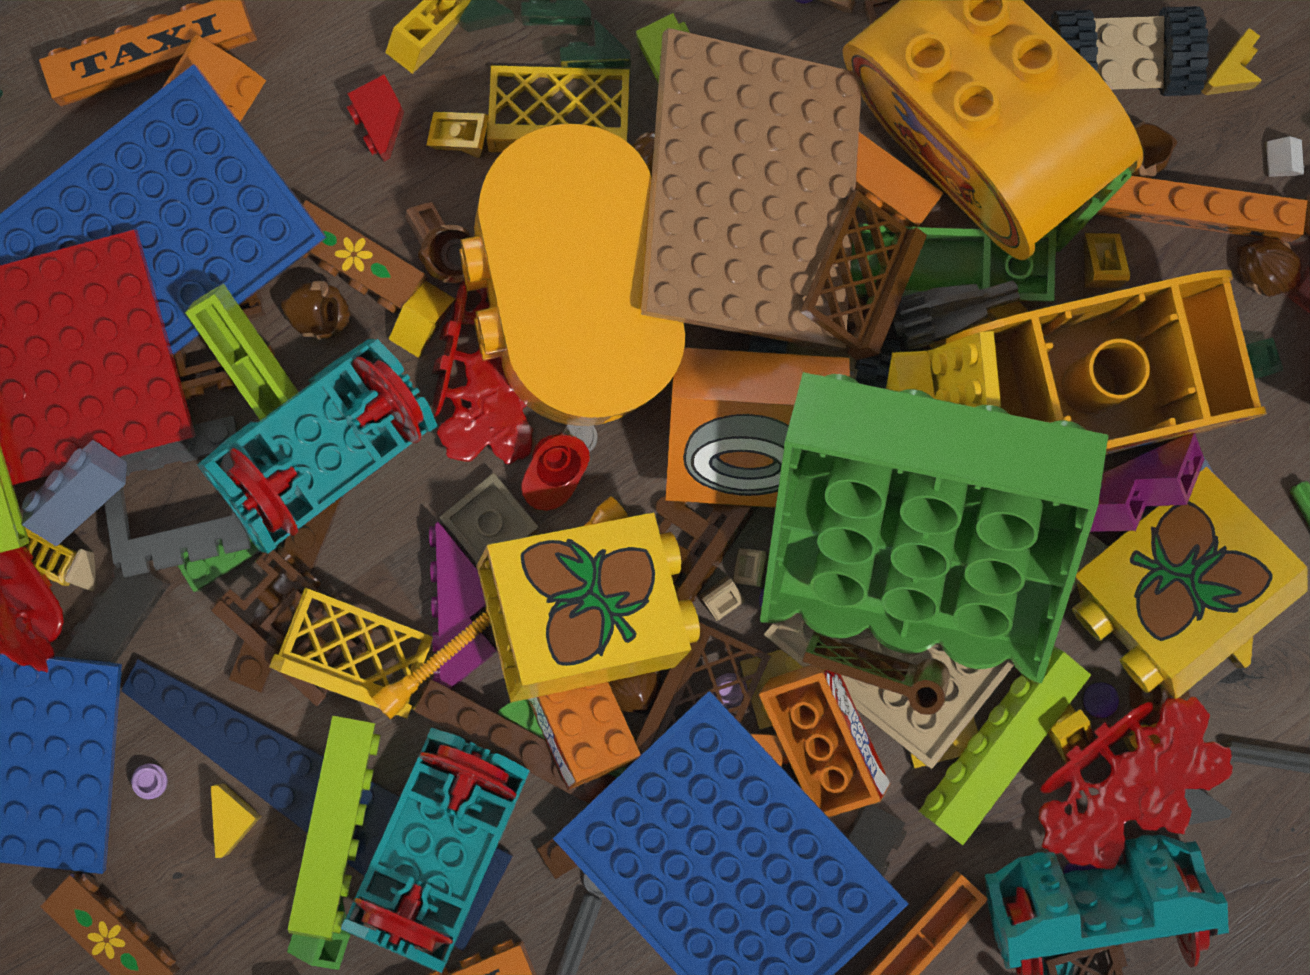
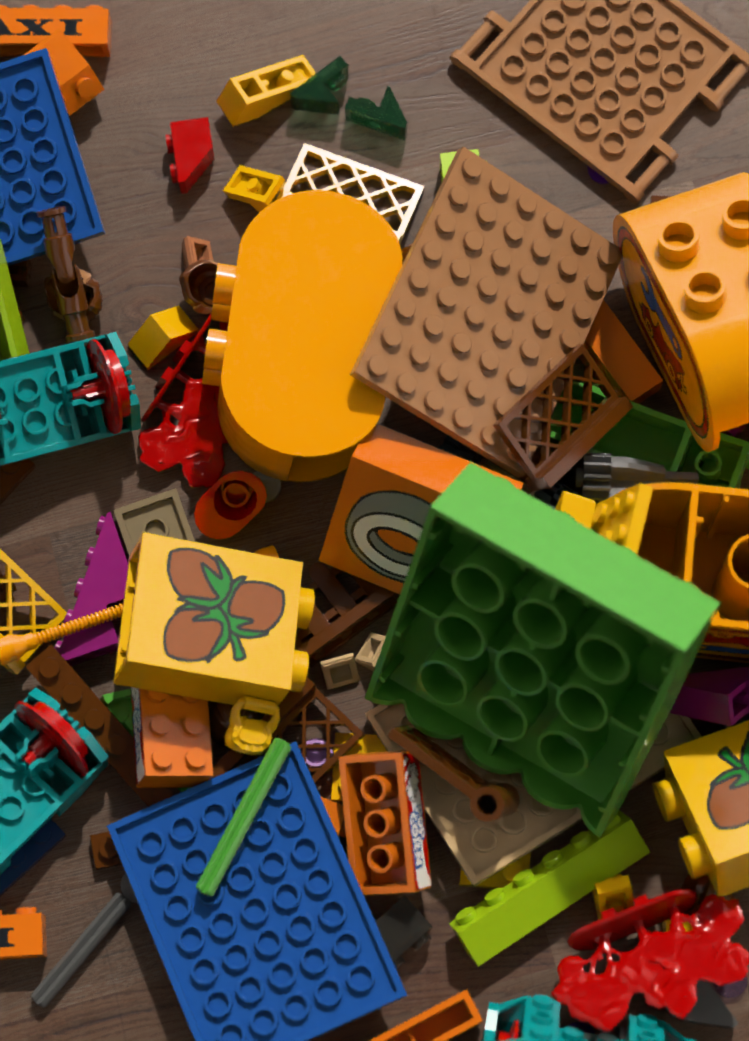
camera: 20 degrees right, 10 degrees down
dark orange brick [303,200,428,314] -> none
clear green slope [560,19,631,68] -> none
dark purple piece [1082,682,1119,718] -> none
none -> reddish brown piece [36,206,95,342]
none -> bright green axle [196,738,291,897]
none -> yellow piece [225,695,280,755]

